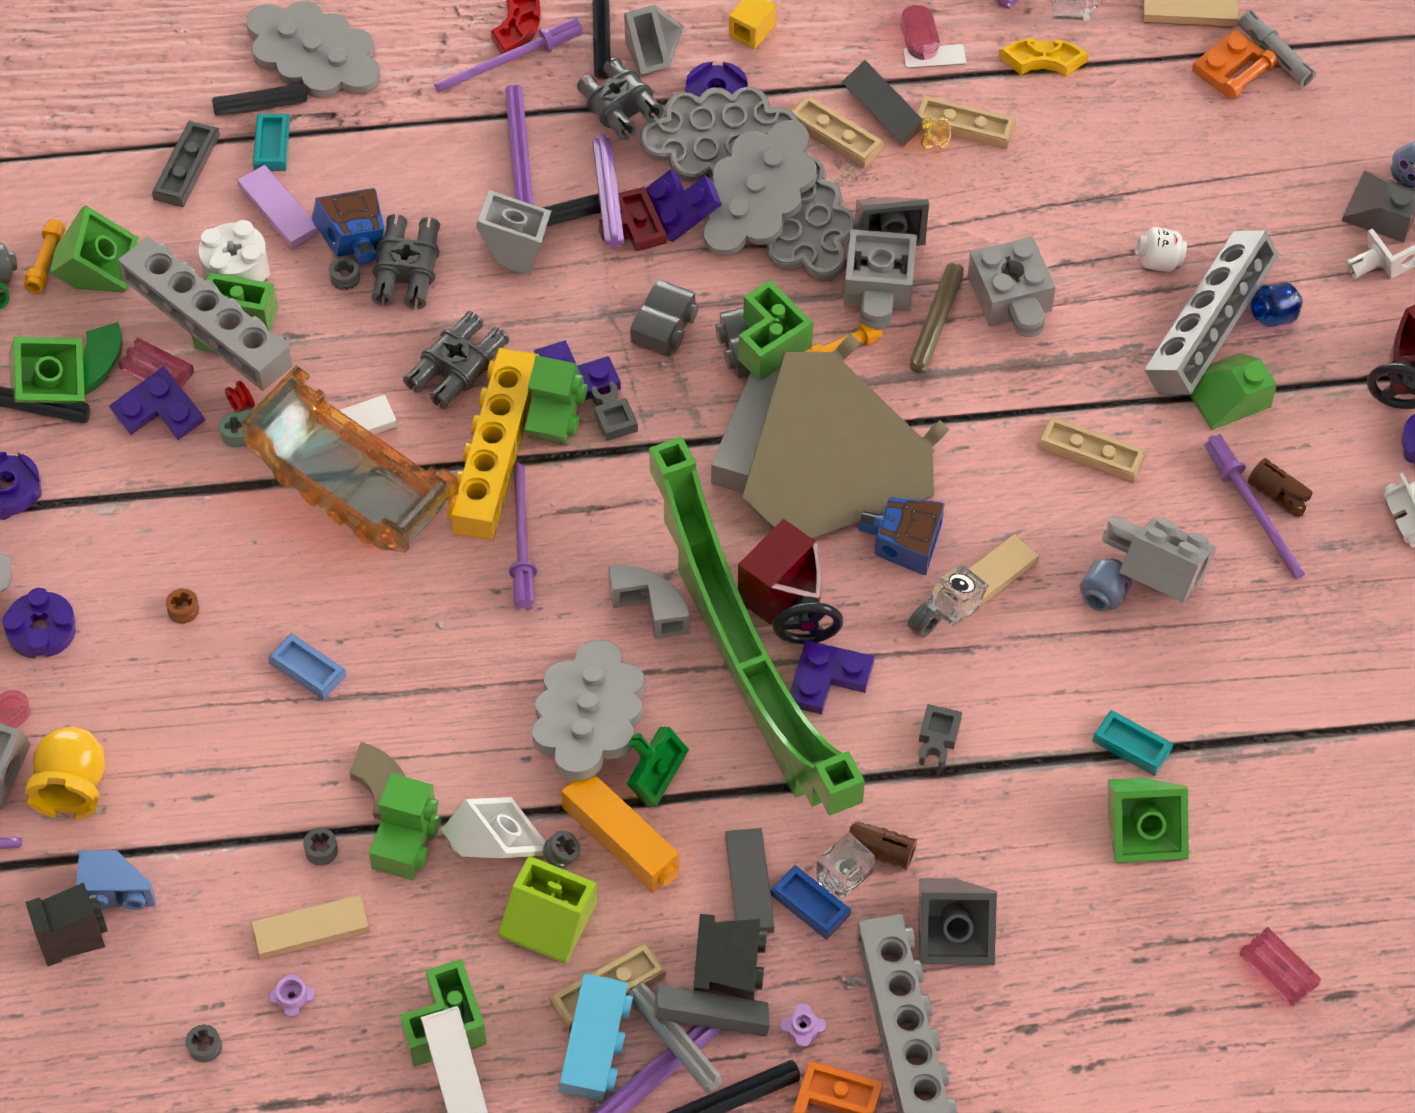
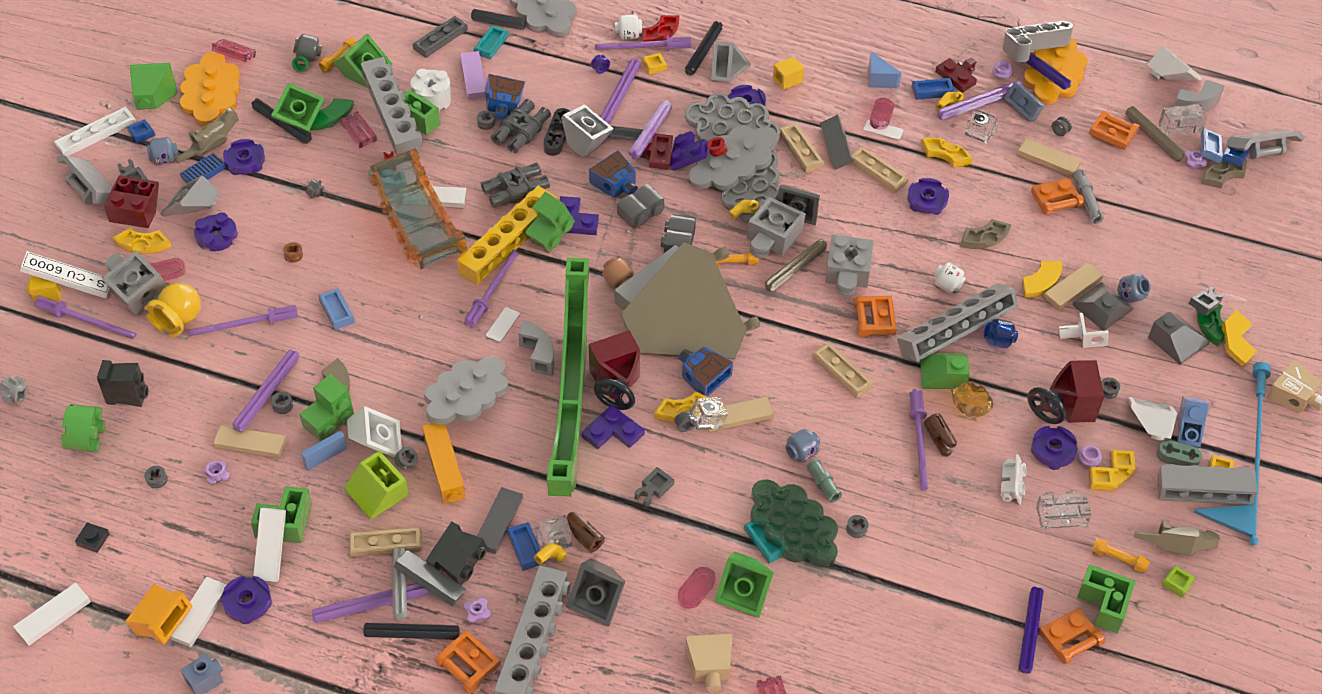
camera: 25 degrees right, 5 degrees down
medium blue slope [76,850,156,910] -> none
dark purple plate [109,366,205,440] -> none
medium azure brick [558,973,633,1102] -> none
dark grey pin [577,58,664,140] -> none
dark grey plate [592,381,638,441] -> none
green plate [626,727,689,807] -> none
bright green brick [738,280,814,381] -> none
clear yellow plate [920,117,952,149] -> none
light grey brick [1102,517,1217,602] -> none
none -> bright green brick [61,404,105,452]
none -> medium lavender piece [188,305,298,336]
none -> medium lavender axle [232,349,299,432]
none -> medium blue tile [301,431,347,471]
none -> dark grey plate [306,179,324,199]
none -> white sticker [486,307,520,342]
none -> yellow arm [534,543,567,565]
none -> black beam [543,108,570,156]
none -> torso [589,150,638,197]
none -> dark purple bush [591,54,610,74]
none -> nougat head [602,257,634,289]
none -> white head [615,14,642,40]
none -> yellow tile [642,53,667,75]
none -> yellow tile [654,391,715,422]
none -> clear pink tile [678,567,715,608]
none -> tan torso [685,633,733,692]
none -> red bush [707,137,727,157]
none -> yellow arm [728,200,759,220]
none -> clear green plate [750,479,838,567]
none -> sand green pin [807,459,842,503]
none -> dark grey bush [846,515,868,538]
none -> orange plate [853,296,897,338]
none -> dark purple plate [907,178,949,215]
none -> clear yellow hair [951,382,993,418]
none -> dark tan tile [960,219,1011,249]
none -> yellow tile [1022,261,1062,298]
none -> tan tile [1044,263,1103,310]

